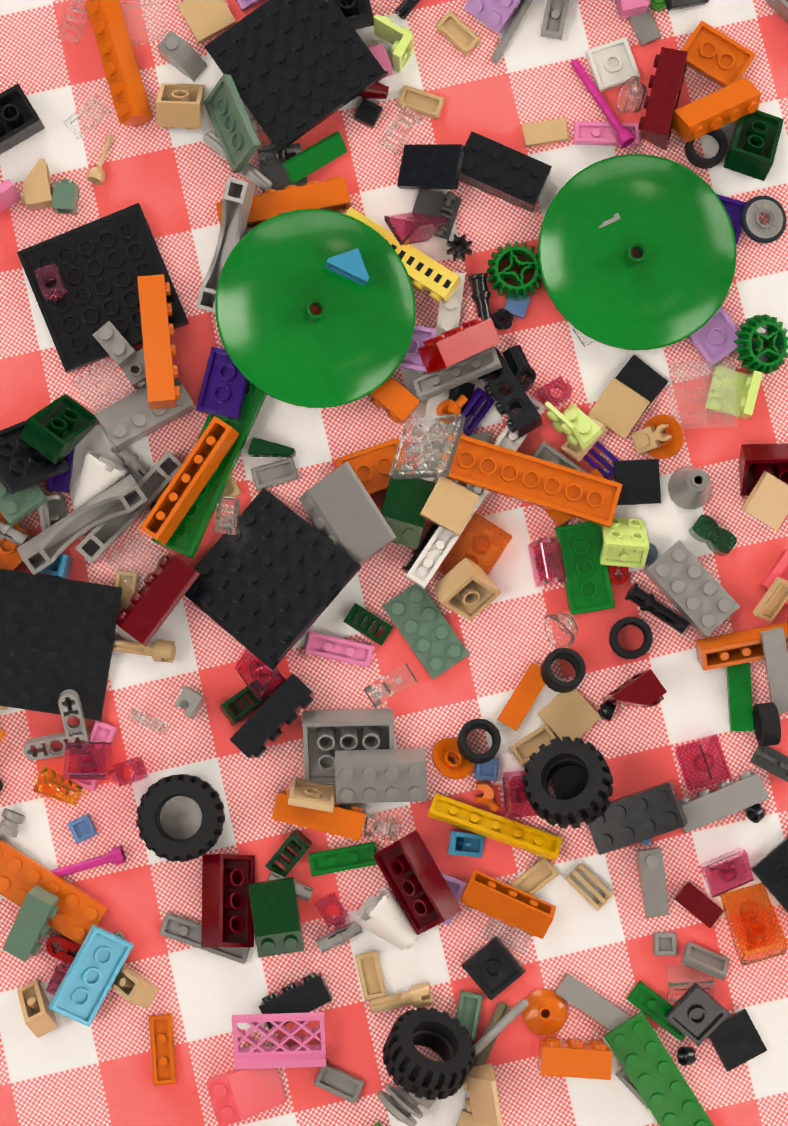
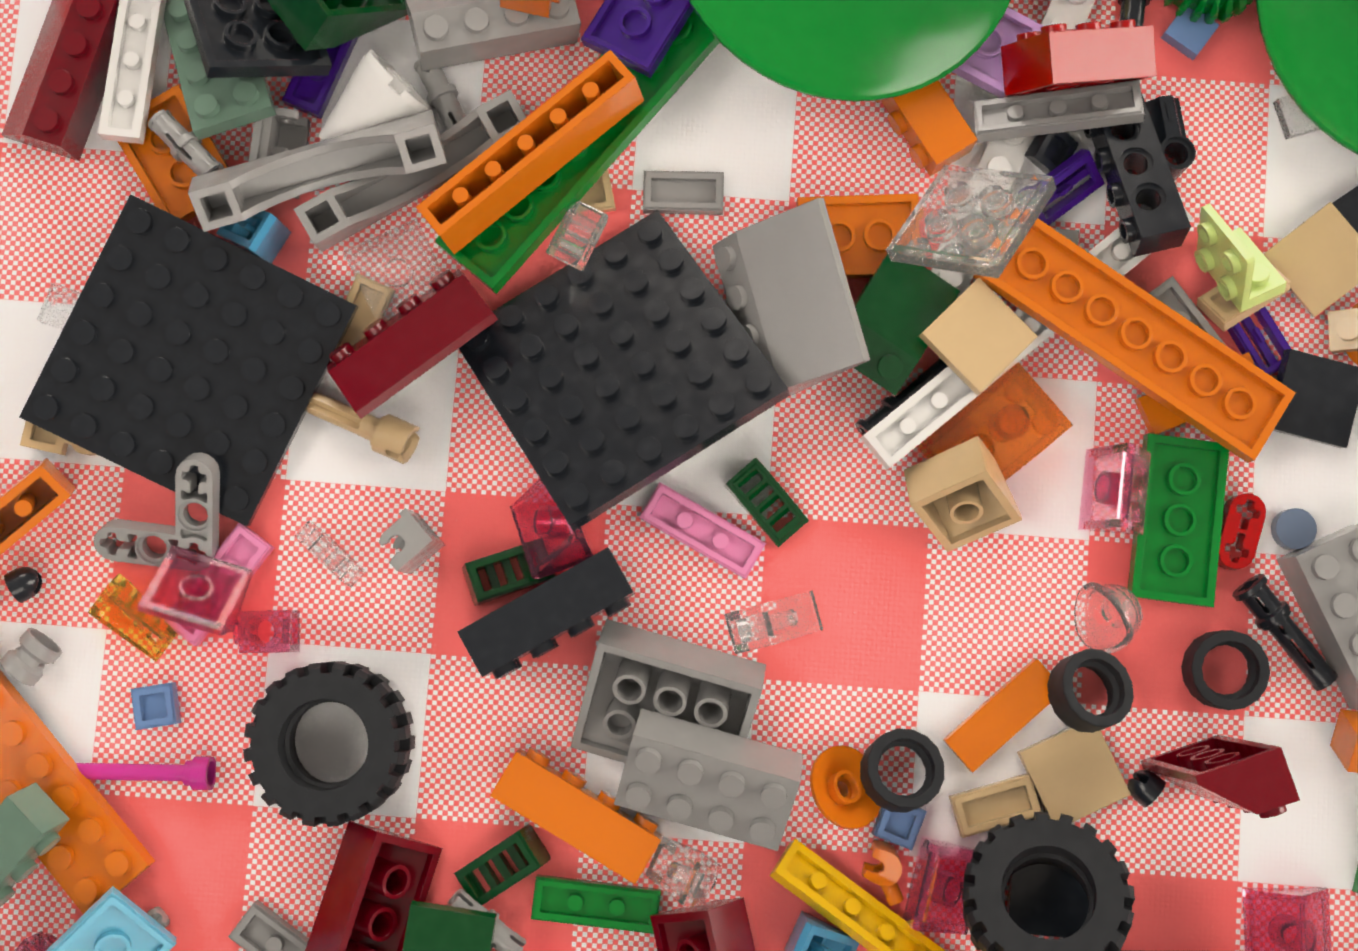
camera: 15 degrees right, 0 degrees up
red beam [46,935,81,964] -> none
dark green slope [248,437,296,457] -> none
tan tile [288,779,335,812] -> none
sand green plate [382,583,470,679] -> none
orange piece [436,394,468,426] -> none
black plate [492,308,514,330] -> none
clear pink brick [537,376,573,411] -> none
yellowish green bracket [599,517,649,568] -> none

